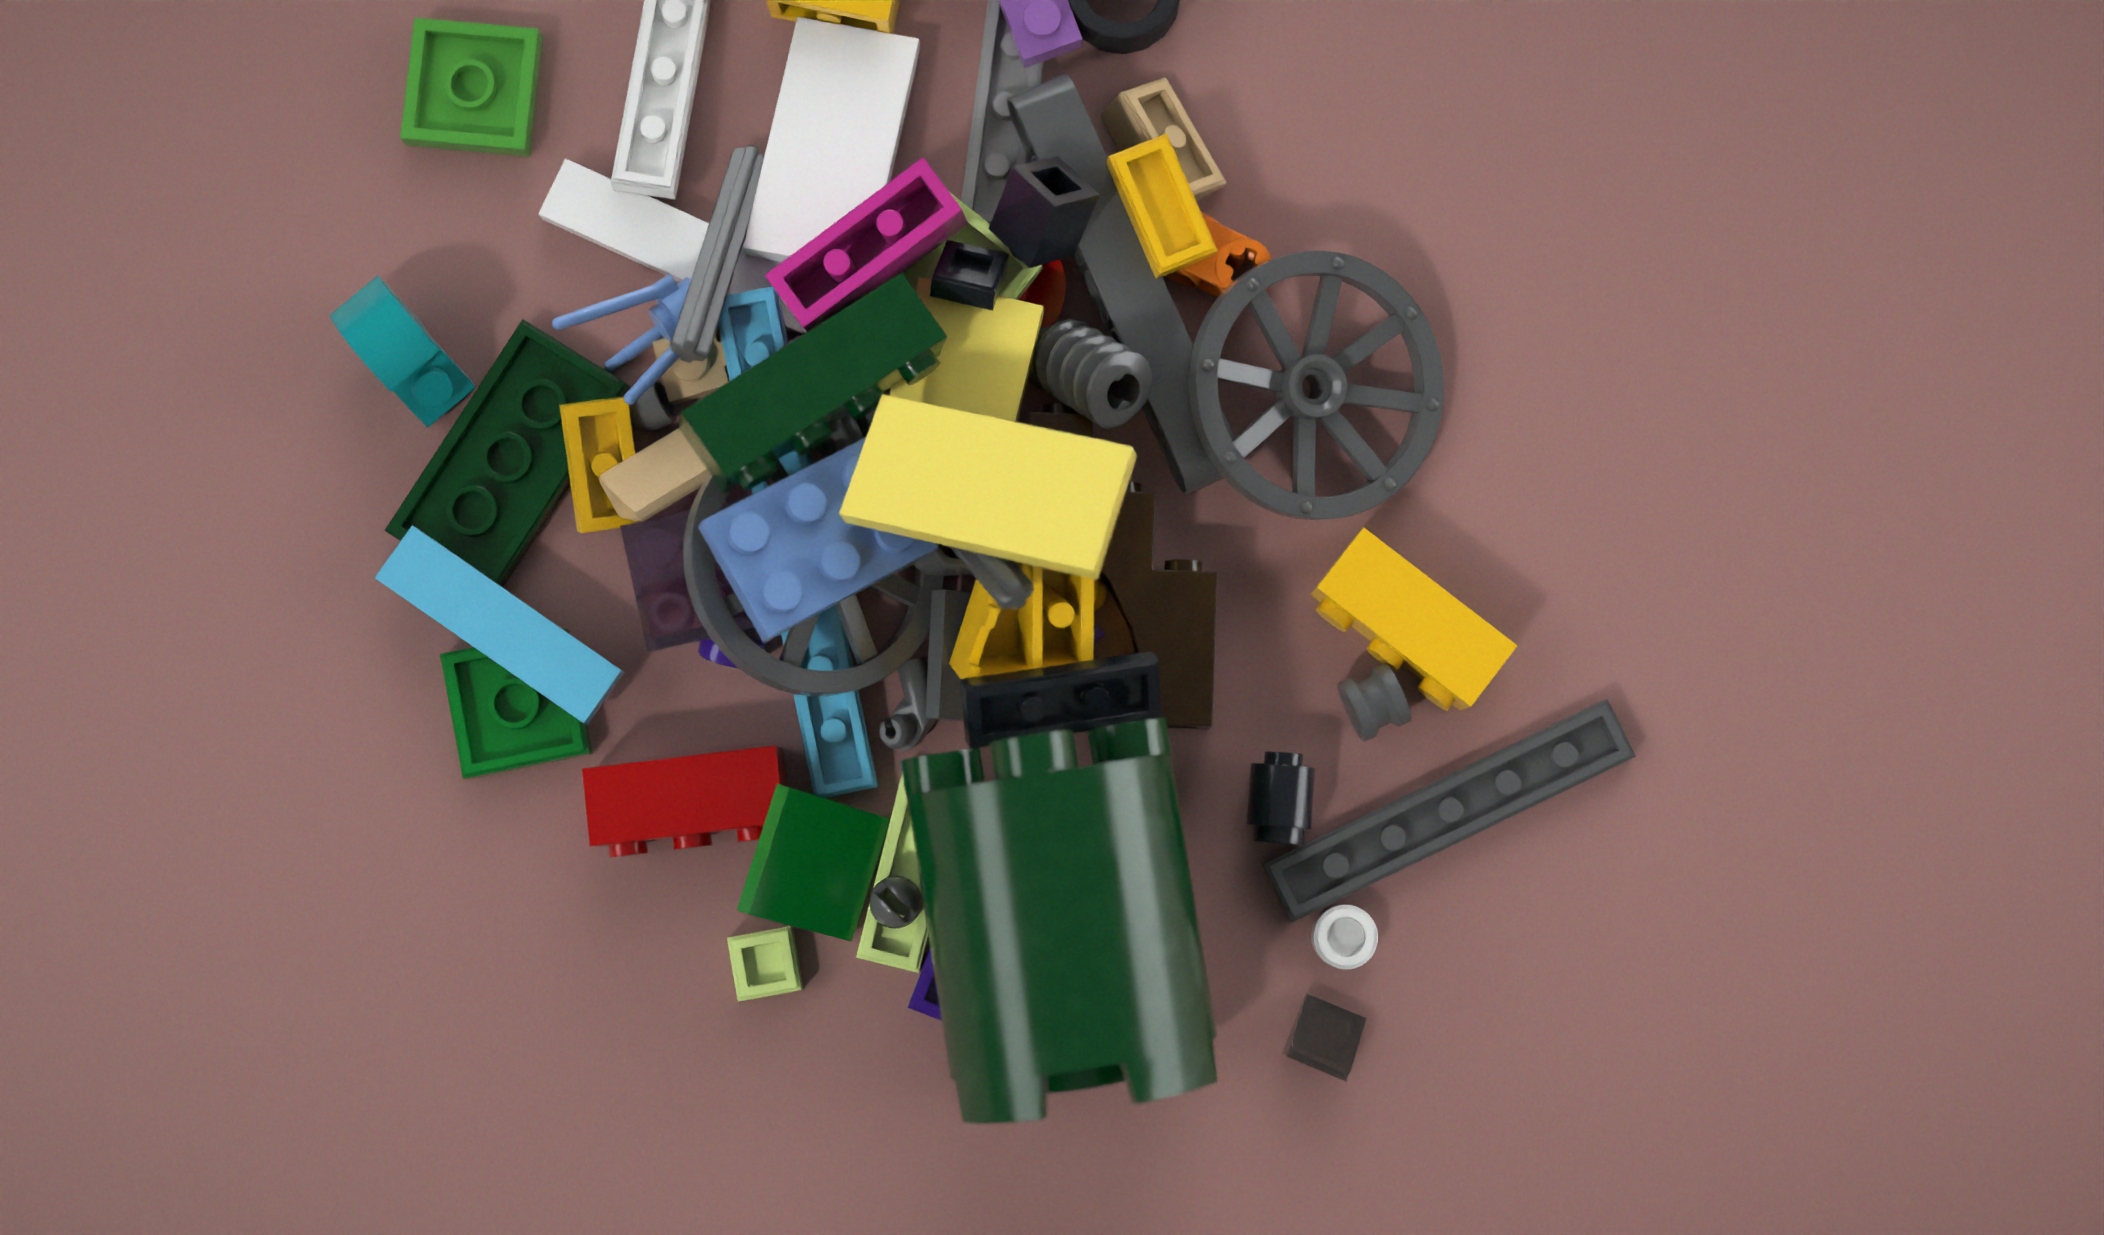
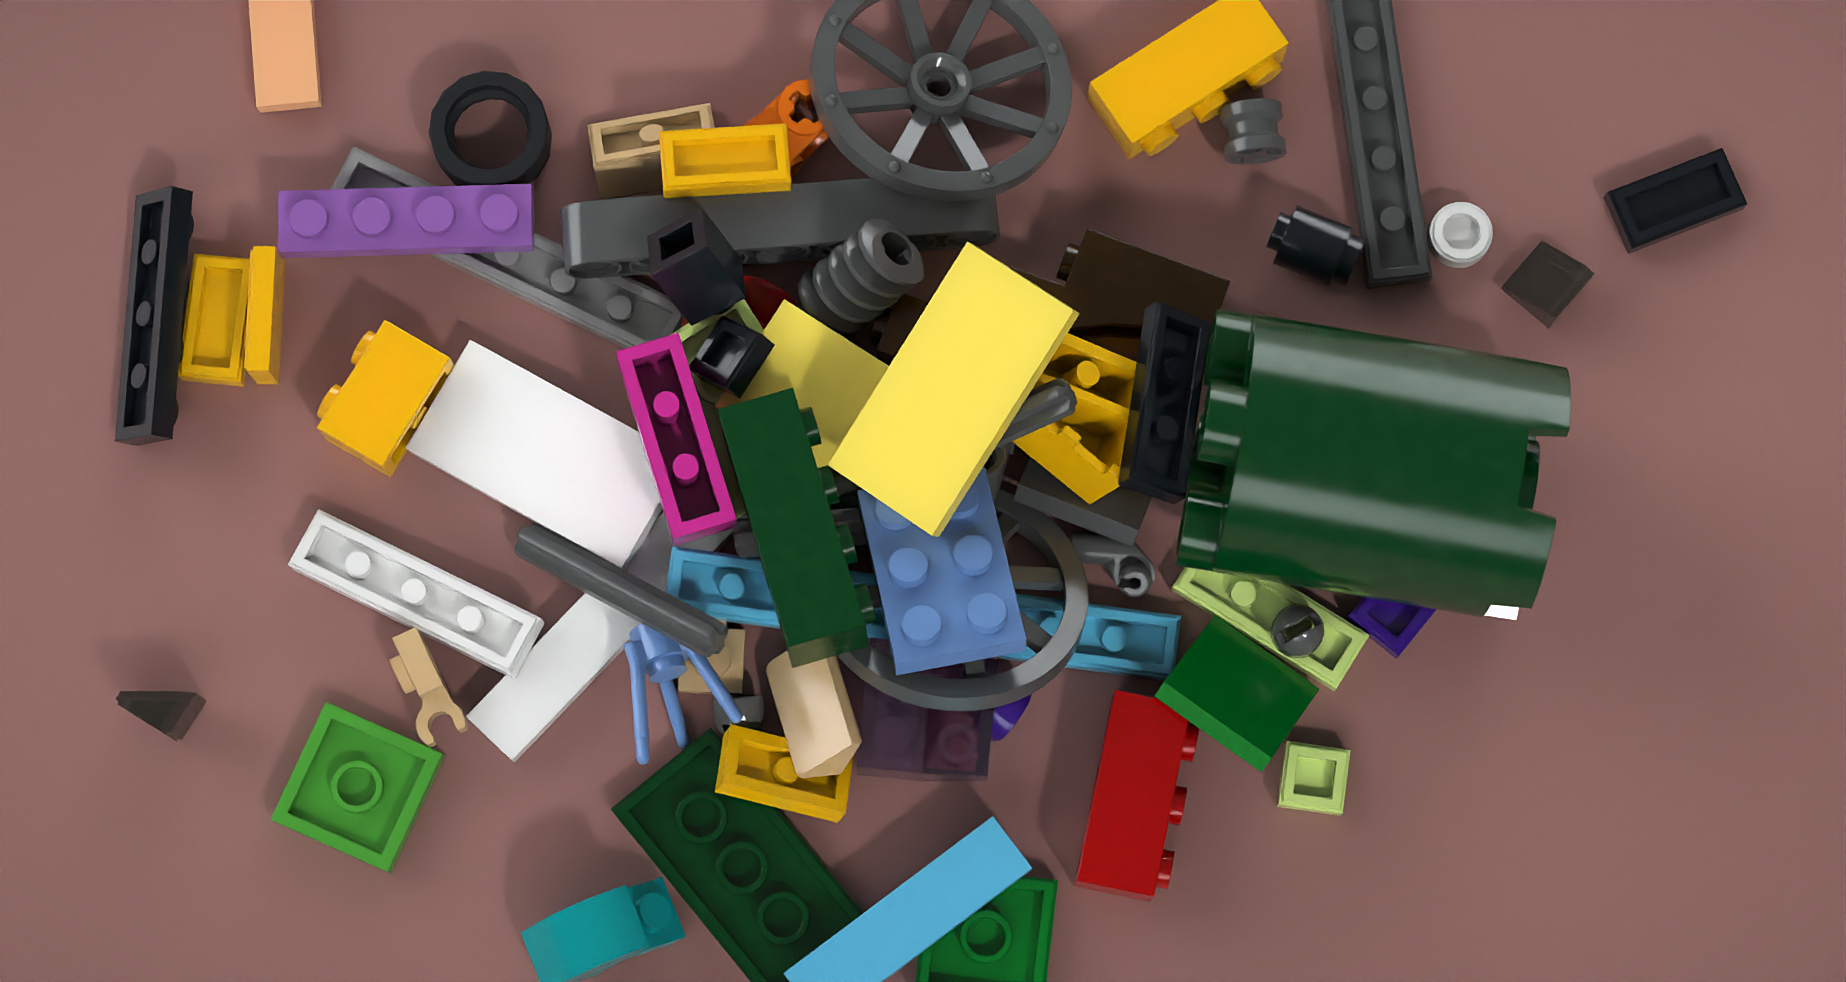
camera: 70 degrees left, 5 degrees down
none -> tan plate [389,627,468,748]
none -> black tile [1604,148,1747,254]

